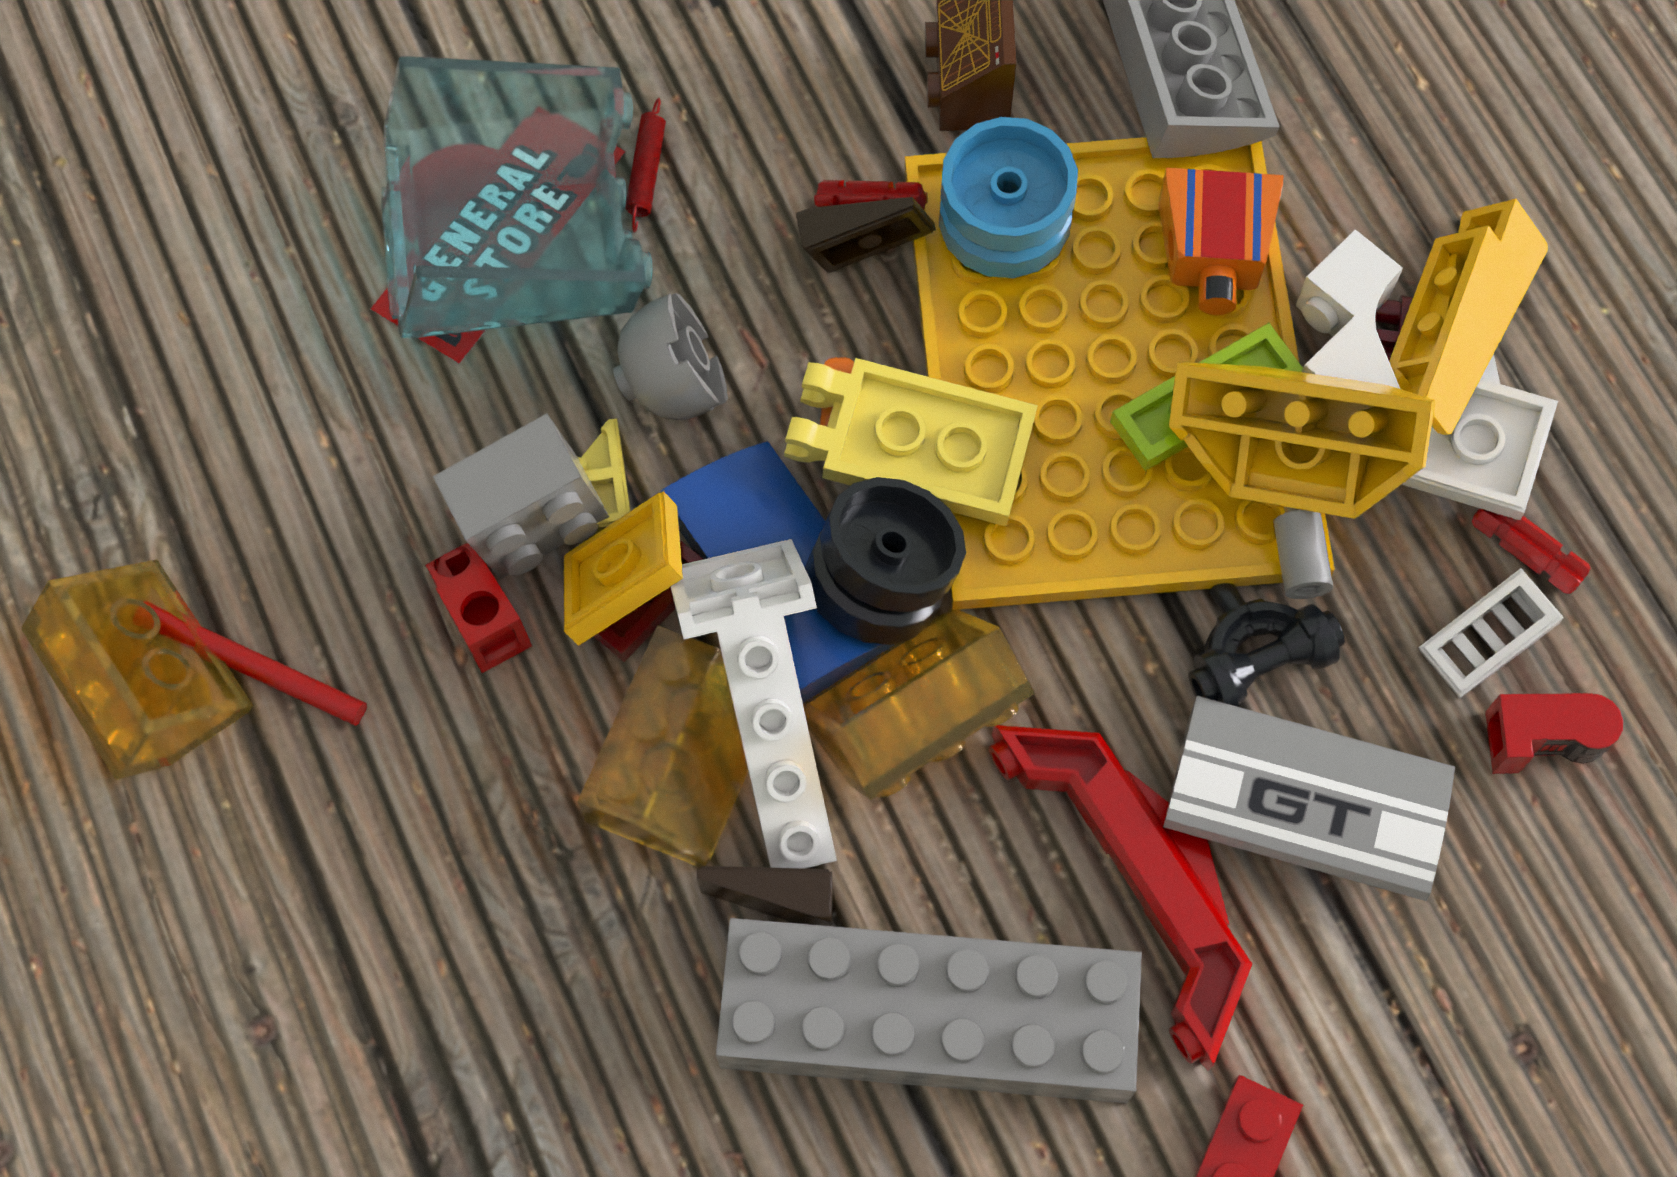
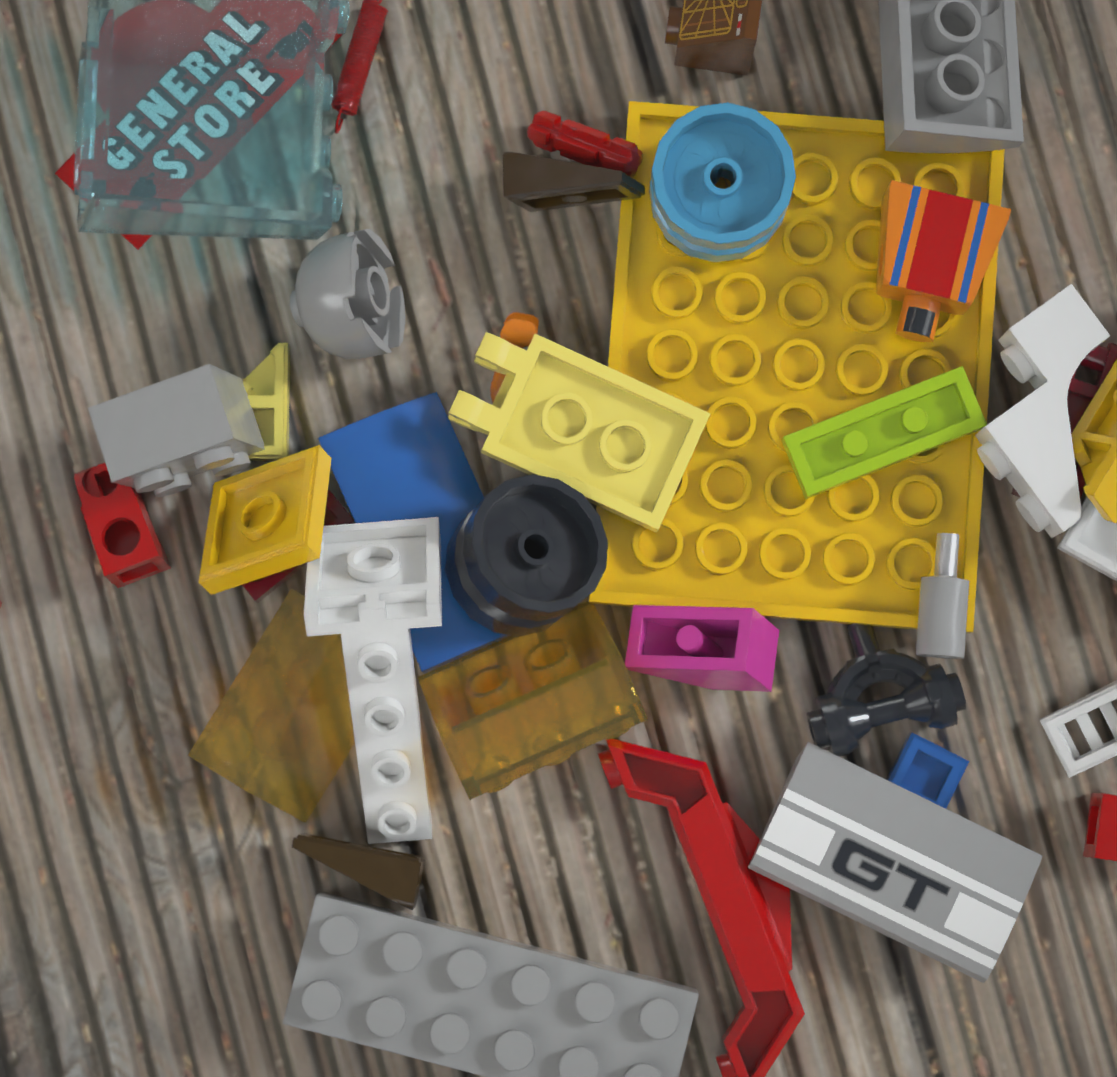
camera: 10 degrees right, 15 degrees up
yellow wedge [1169,362,1435,519] -> none
none -> dark pink slope [624,605,779,692]
none -> blue tile [886,732,969,809]

